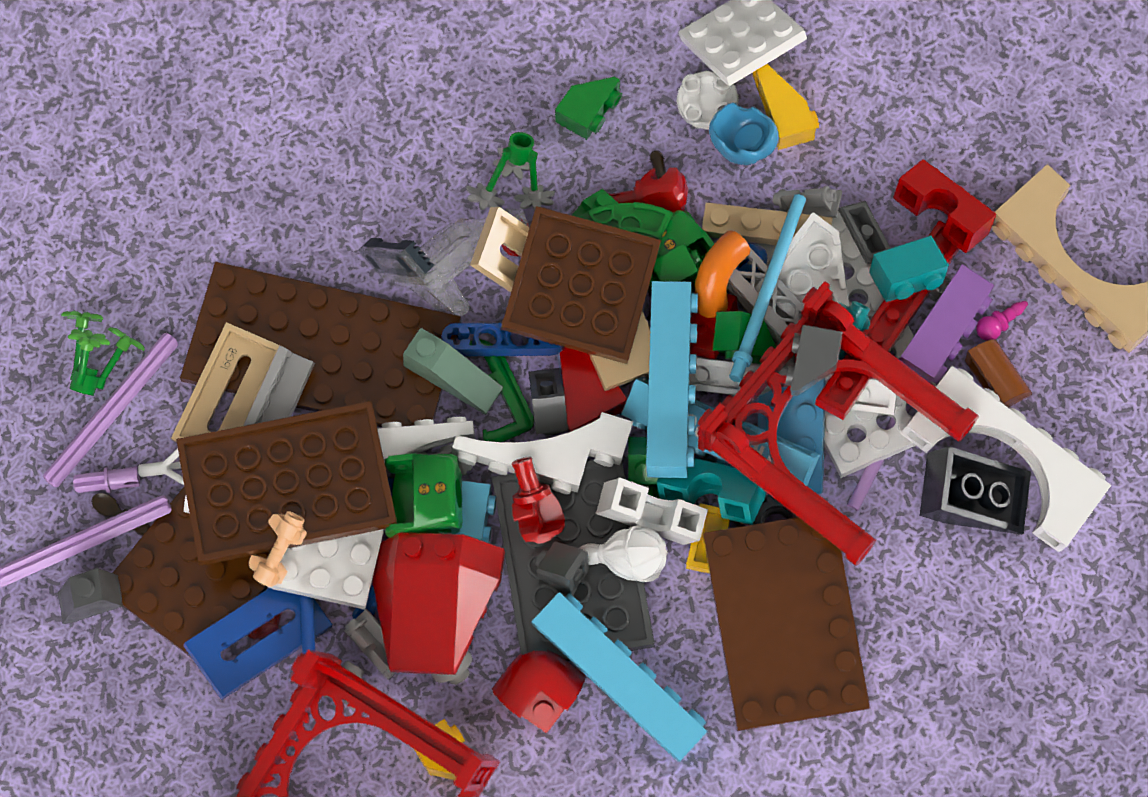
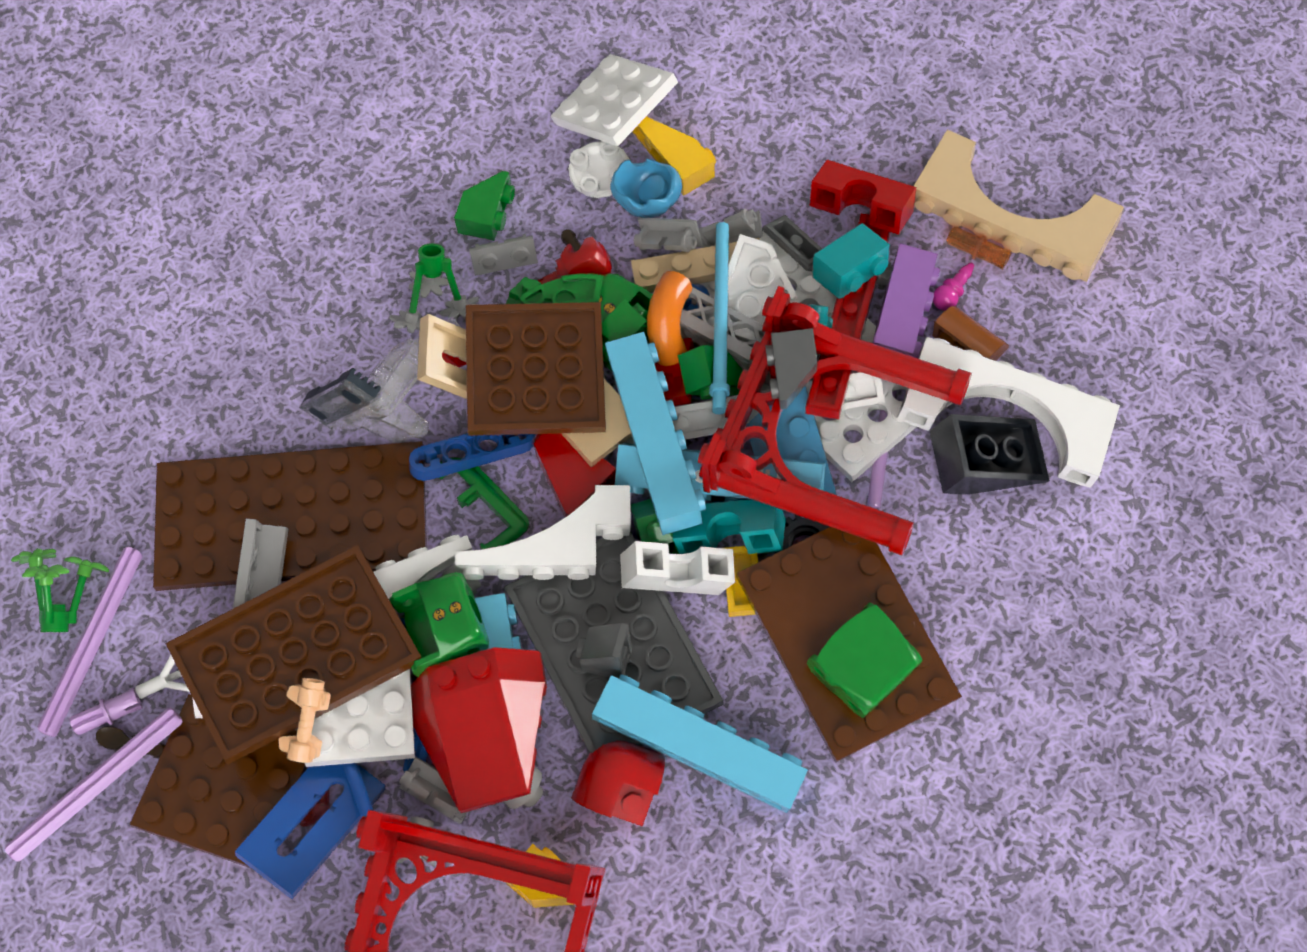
camera: 15 degrees left, 5 degrees down
dark grey slope [58,568,123,624] -> none
tan piece [171,322,285,443] -> none
sand green slope [403,328,503,415] -> none
red piece [511,457,565,544] -> none
dark grey slope [528,368,568,435] -> none
white piece [579,525,668,582] -> none
none -> light grey hinge [469,234,538,276]
none -> light grey hinge [634,217,704,252]
none -> green piece [807,602,922,718]
none -> clear orange axle [946,227,1012,270]

